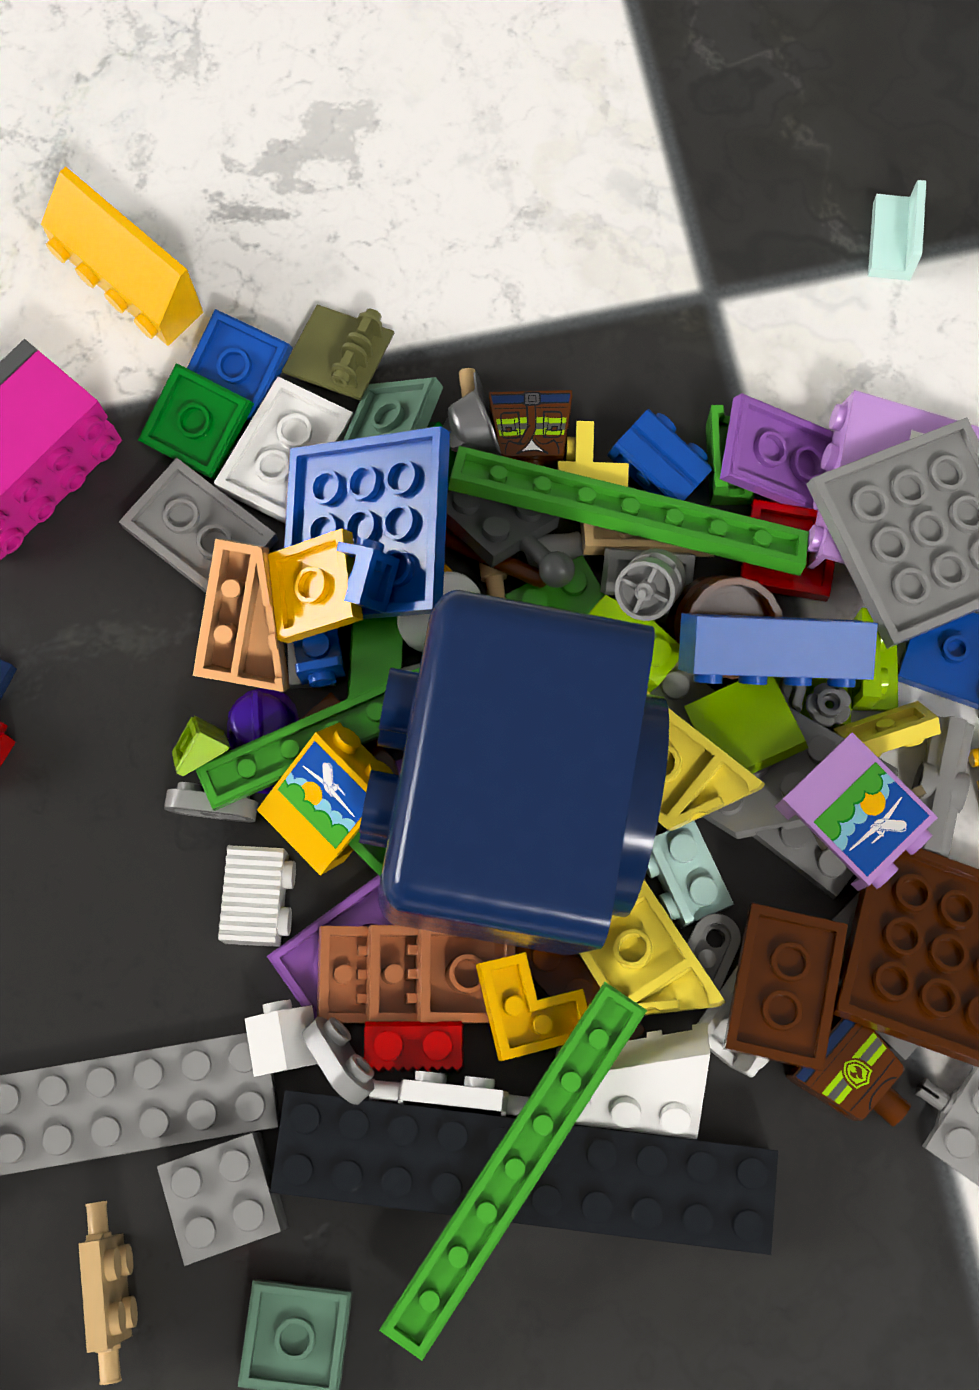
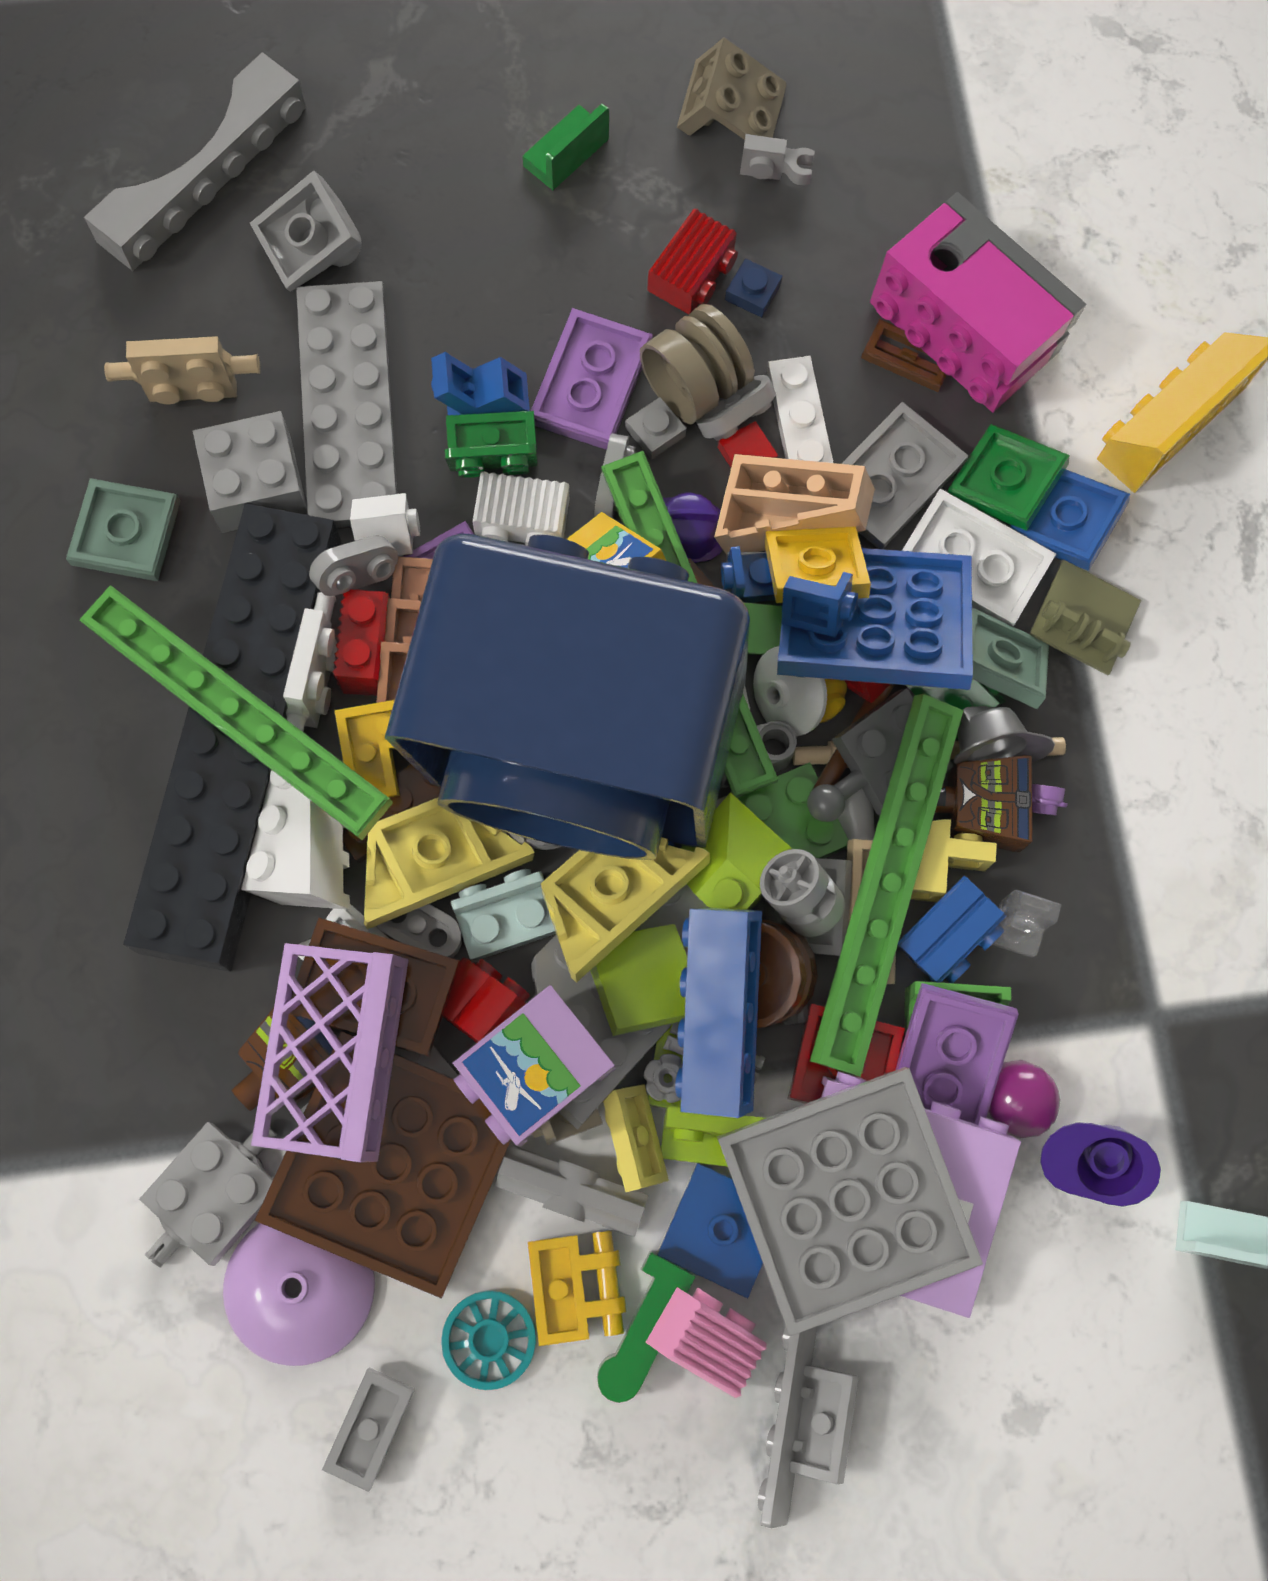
camera: 85 degrees right, 0 degrees up
lime slope [172,715,230,776] -> none
none -> lavender fence [251,943,408,1162]
none -> blue brick [431,352,530,415]
none -> red brick [443,957,530,1043]
none -> green bracket [444,411,537,478]
none -> medium lavender tile [531,308,653,450]
none -> light grey plate [625,397,686,460]
none -> dark tan wheel [640,304,755,425]
none -> light grey plate [696,375,776,441]
none -> red tile [717,421,778,467]
none -> white plate [767,356,833,463]
none -> reddish brown tile [861,319,947,392]
none -> magenta hair [988,1060,1060,1138]
none -> clear bracket [992,889,1062,958]
none -> medium lavender plate [1032,784,1068,816]
none -> dark purple piece [1040,1122,1161,1207]

